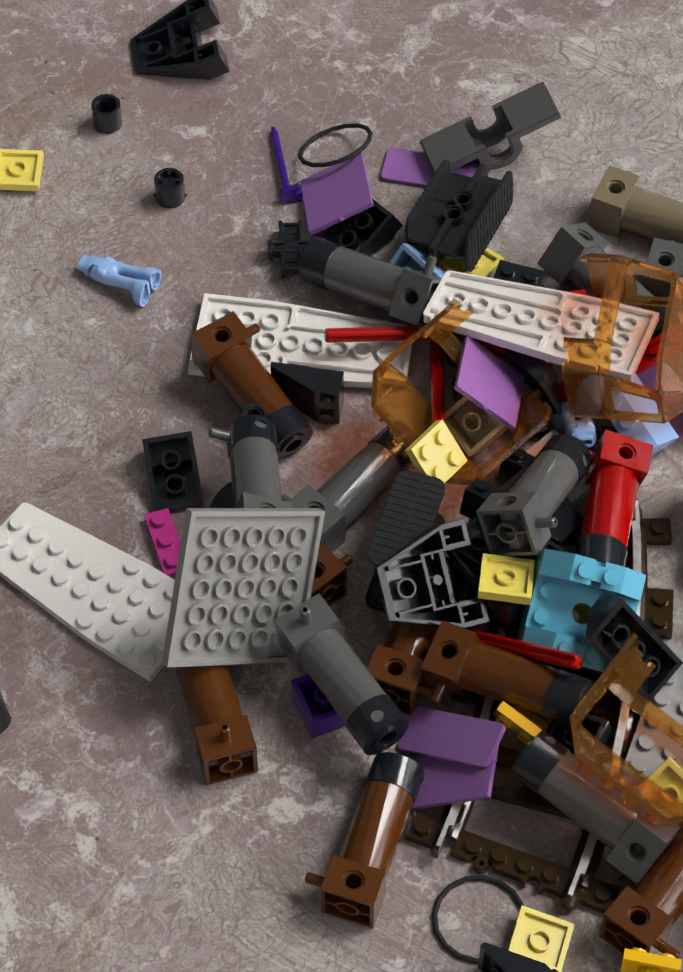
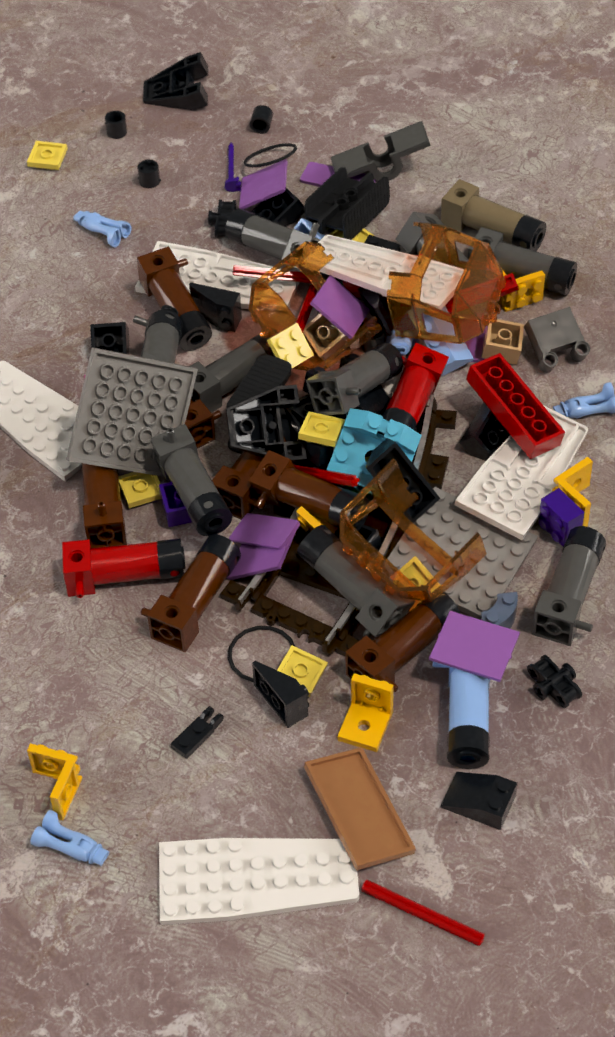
camera: 10 degrees right, 5 degrees down
none -> red piece [62,538,186,598]
none -> light yellow plate [119,472,161,508]
none -> black piece [250,105,273,134]

